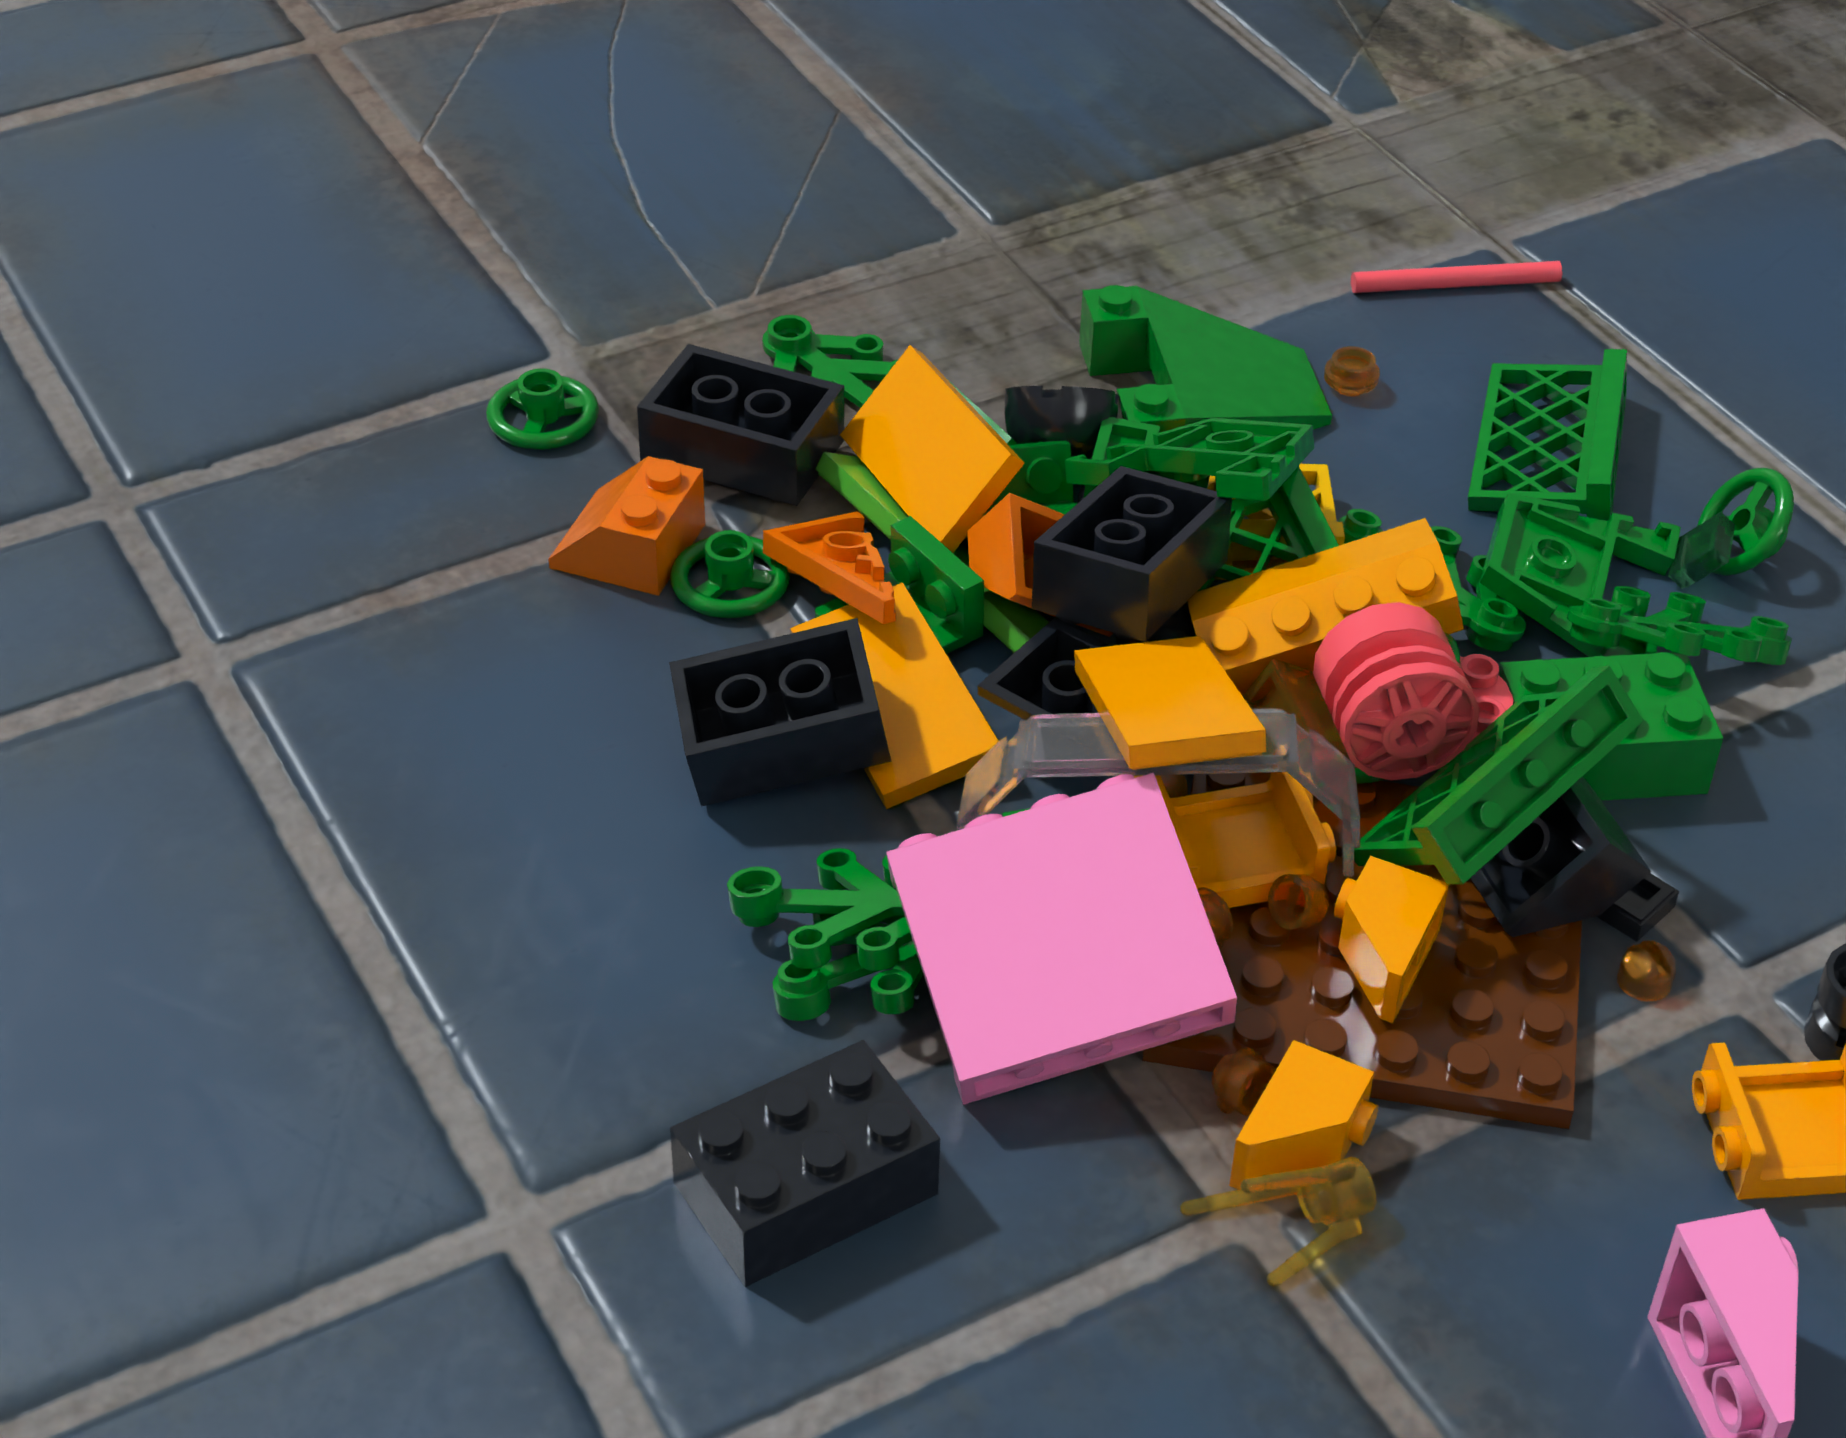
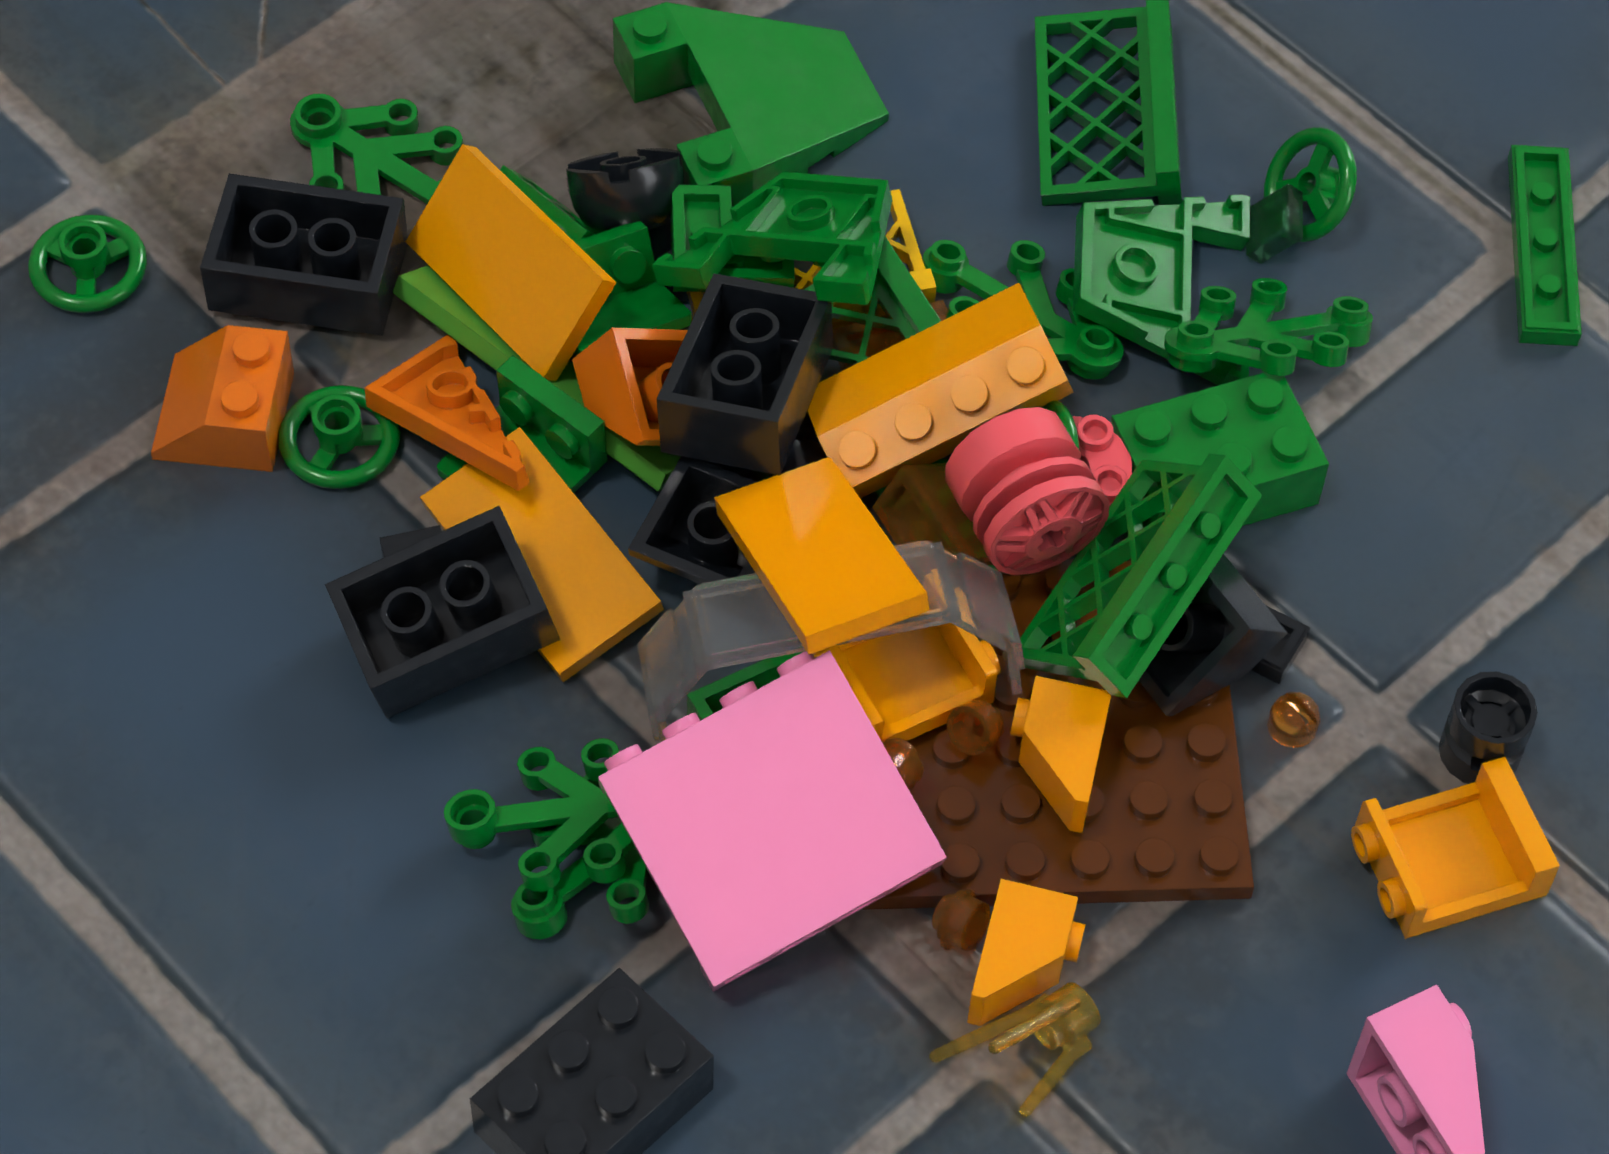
camera: 15 degrees left, 15 degrees up
clear orange plate [1324,346,1380,396] -> none

